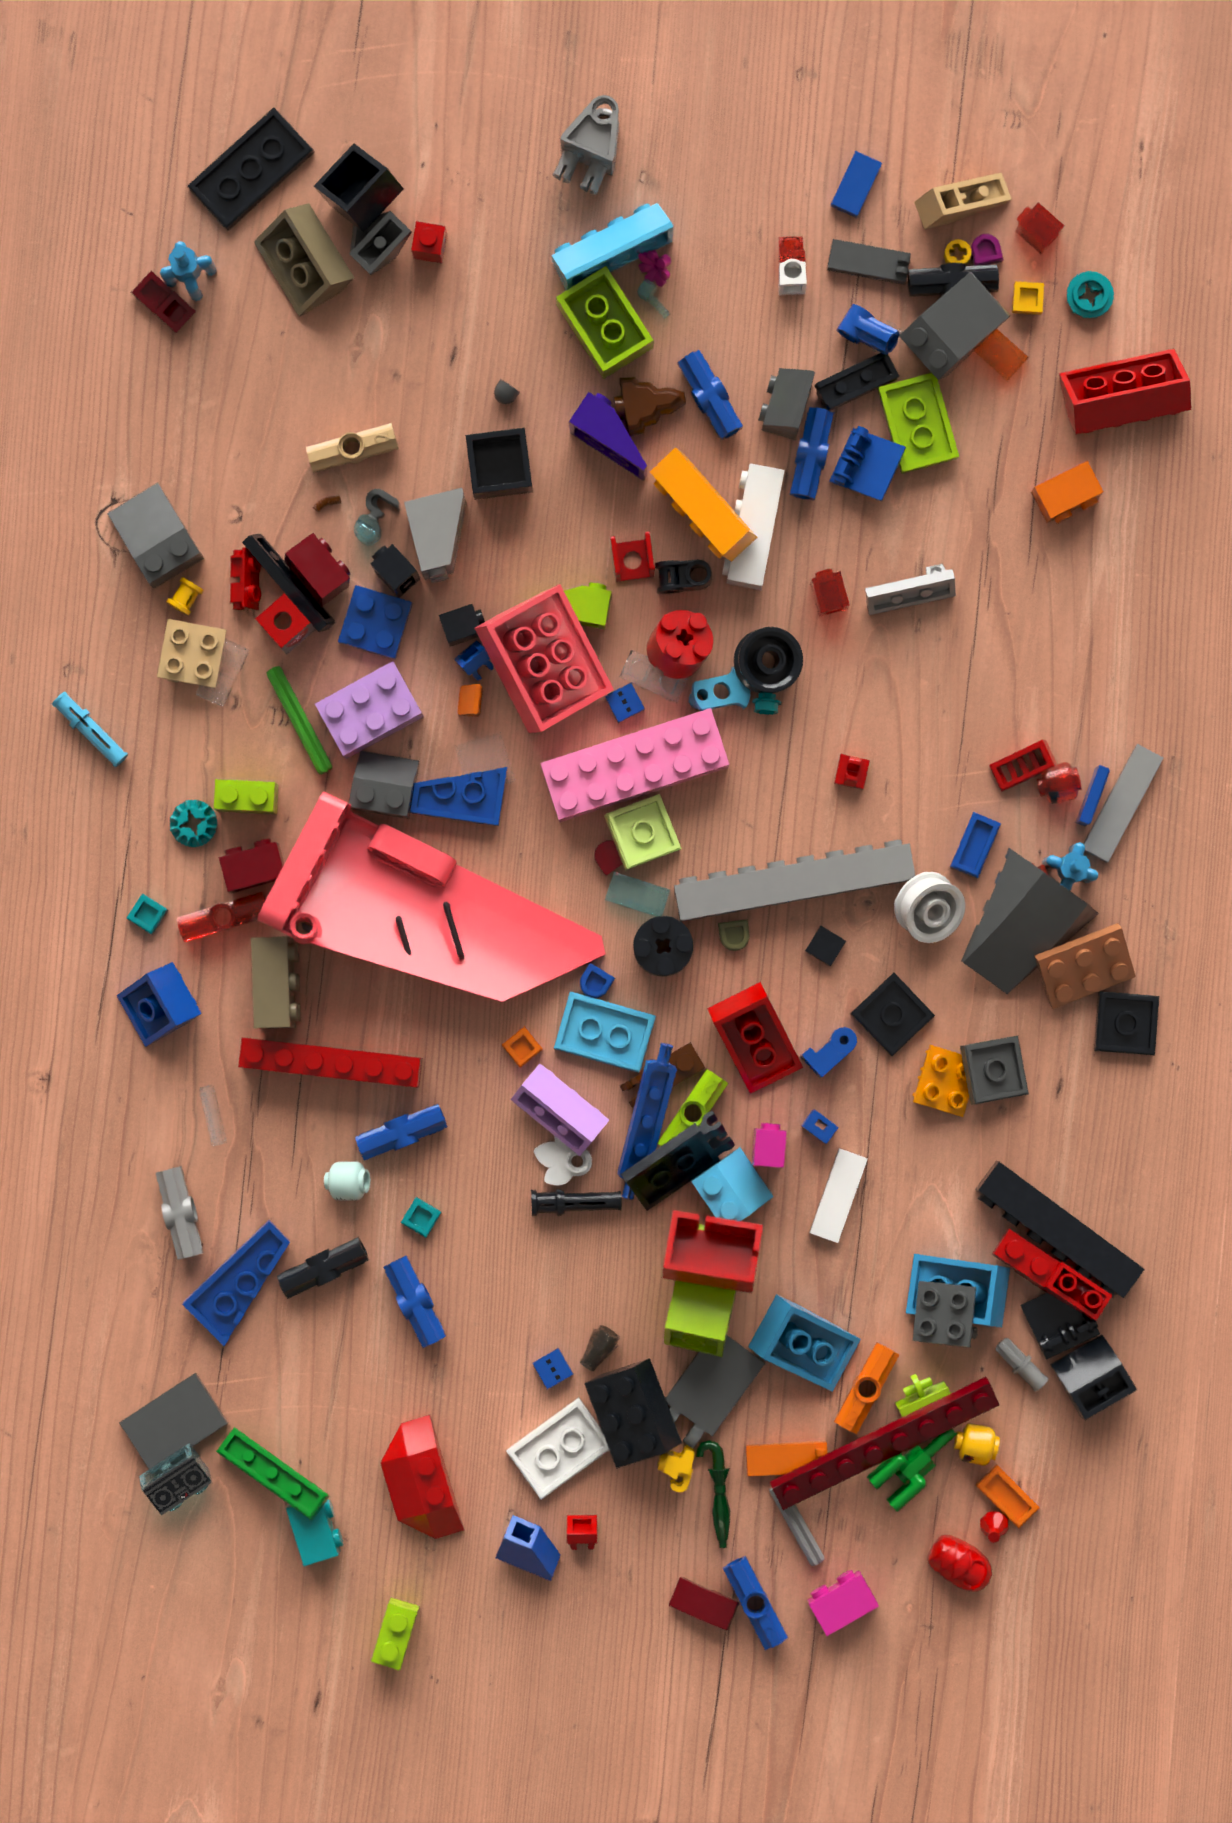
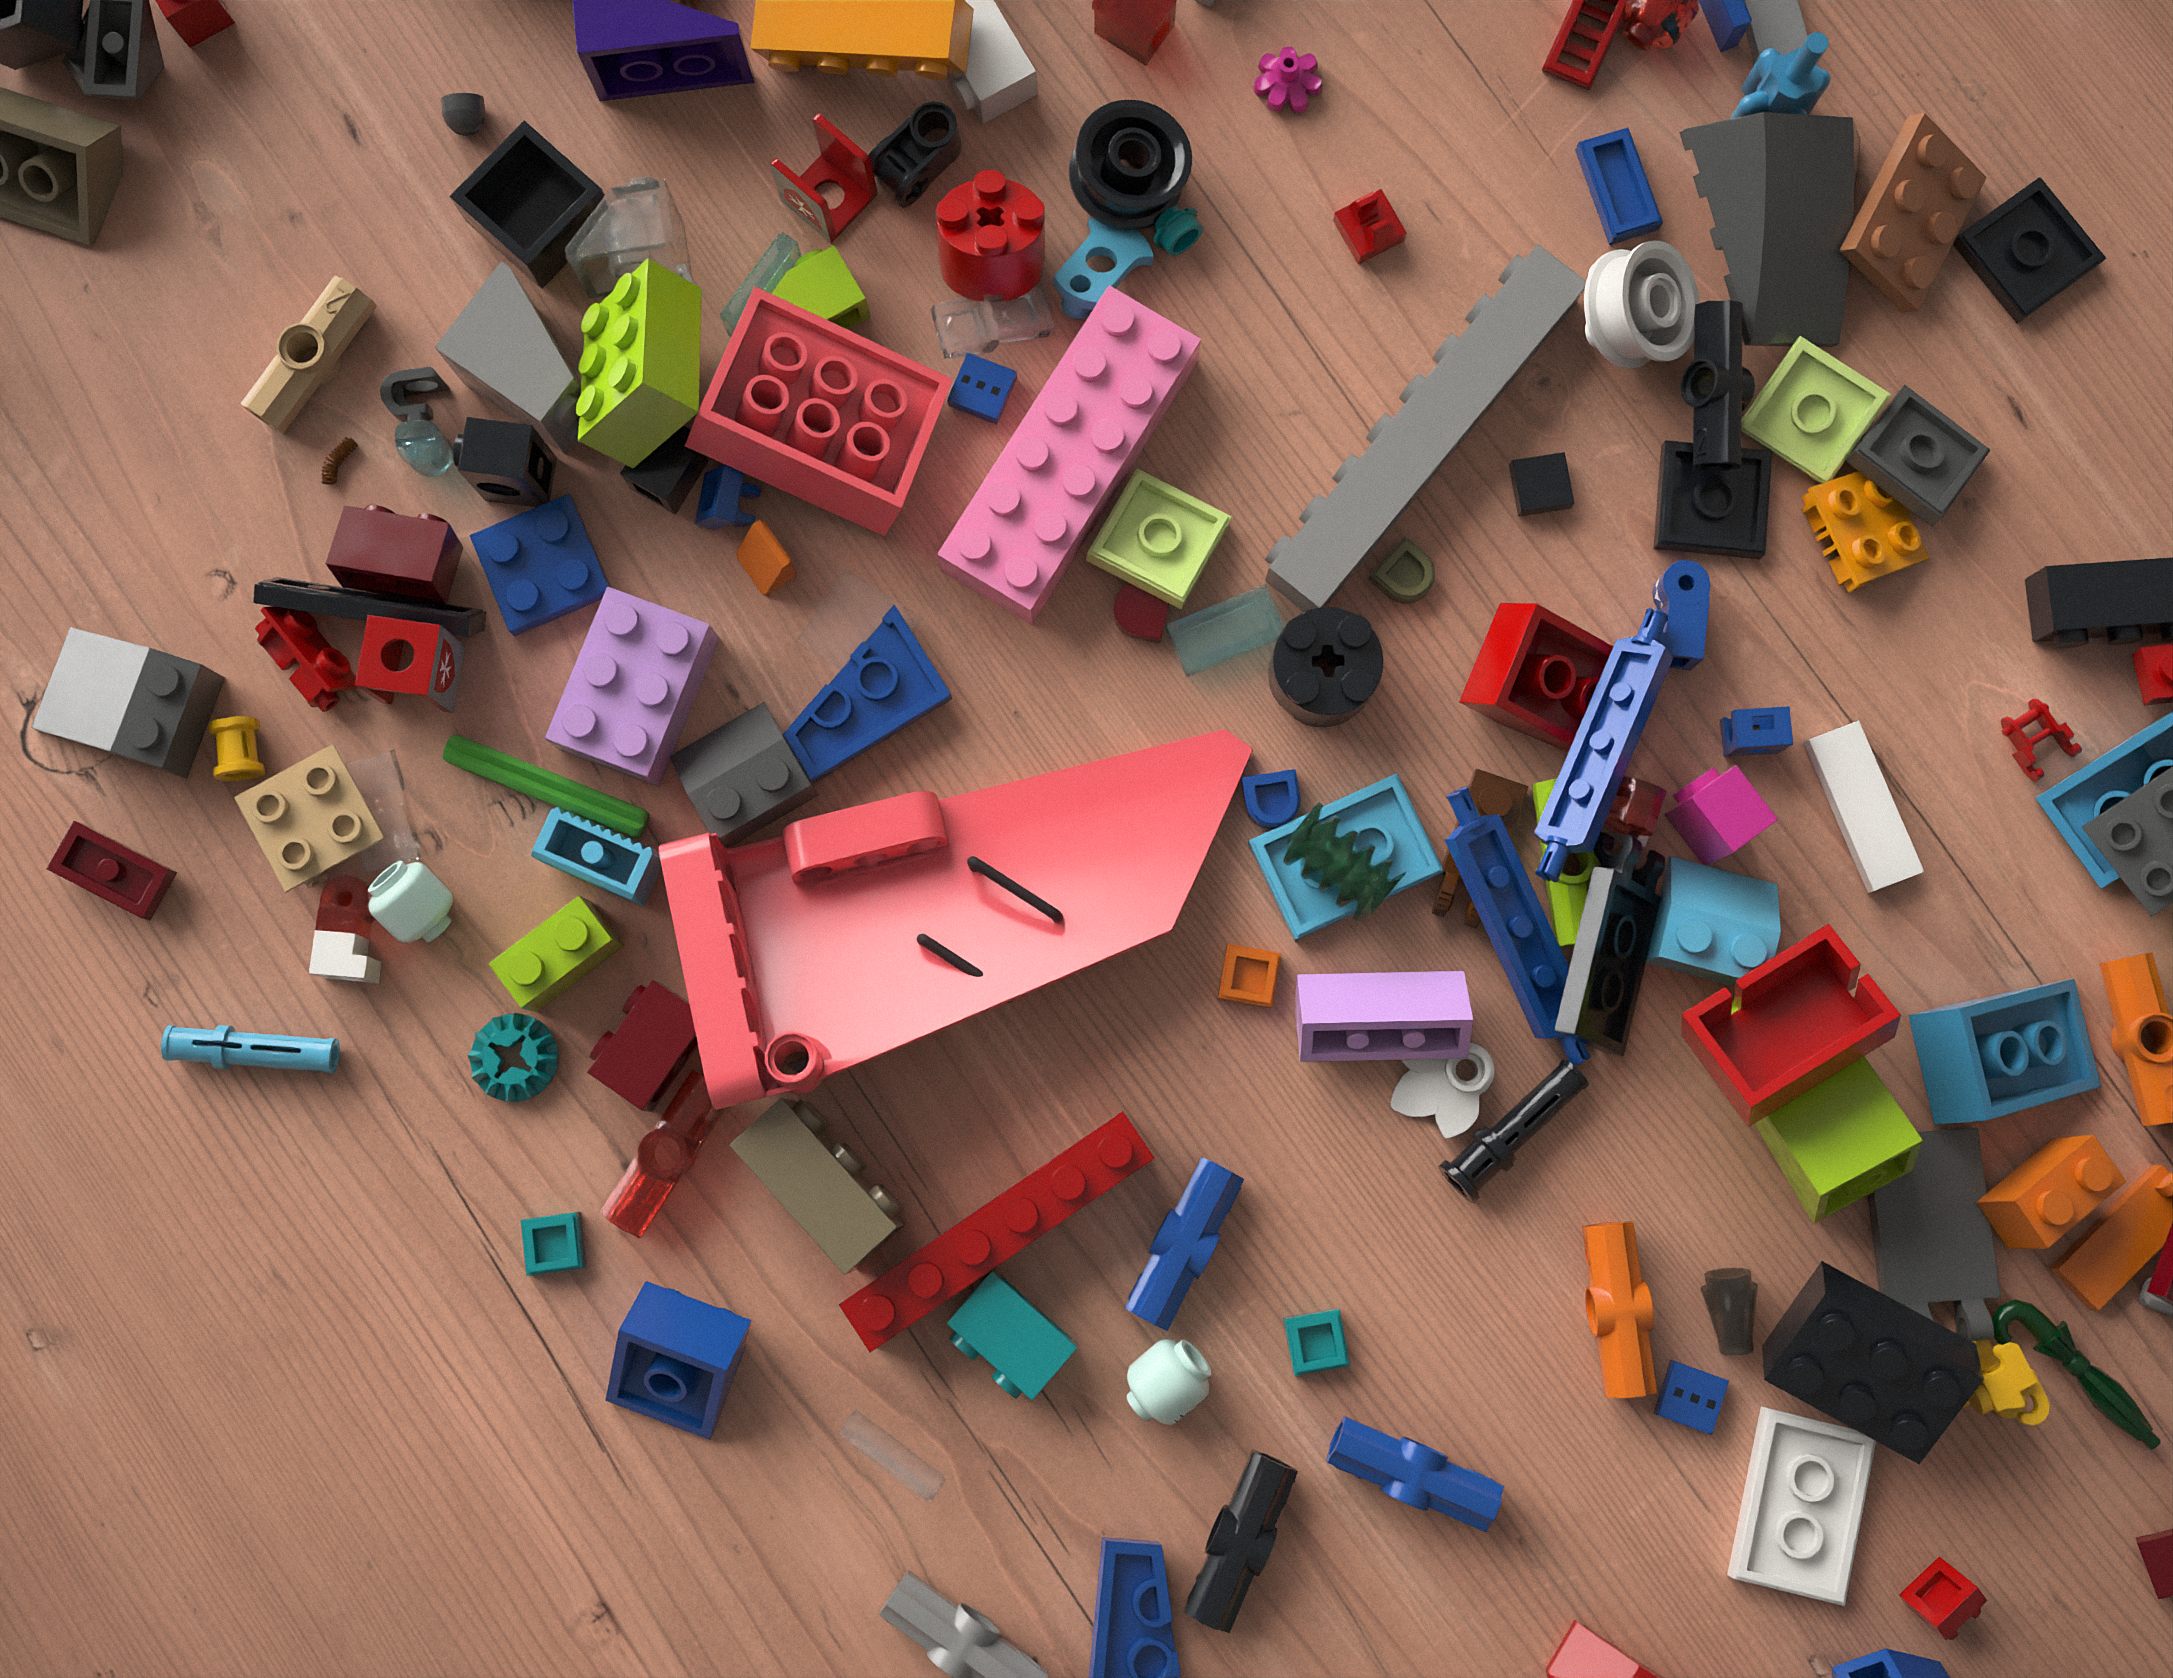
camera: 45 degrees left, 5 degrees down
none -> dark red plate [46,821,177,921]
none -> leg [309,875,382,984]
none -> light aqua head [368,861,453,943]
none -> medium azure brick [531,807,662,906]
none -> clear slope [565,177,693,299]
none -> lime brick [576,258,702,468]
none -> clear light blue tile [720,232,802,337]
none -> teal brick [946,1269,1078,1400]
none -> dark pink plant [1253,47,1322,113]
none -> clear green piece [1283,802,1406,922]
none -> plate [1534,608,1673,882]
none -> orange piece [1582,1221,1657,1398]
none -> clear red leg [1601,776,1667,849]
none -> black piece [1680,300,1755,472]
none -> yellowish green tile [1741,336,1892,484]
none -> orange brick [1976,1135,2127,1249]
none -> red piece [2001,698,2082,781]

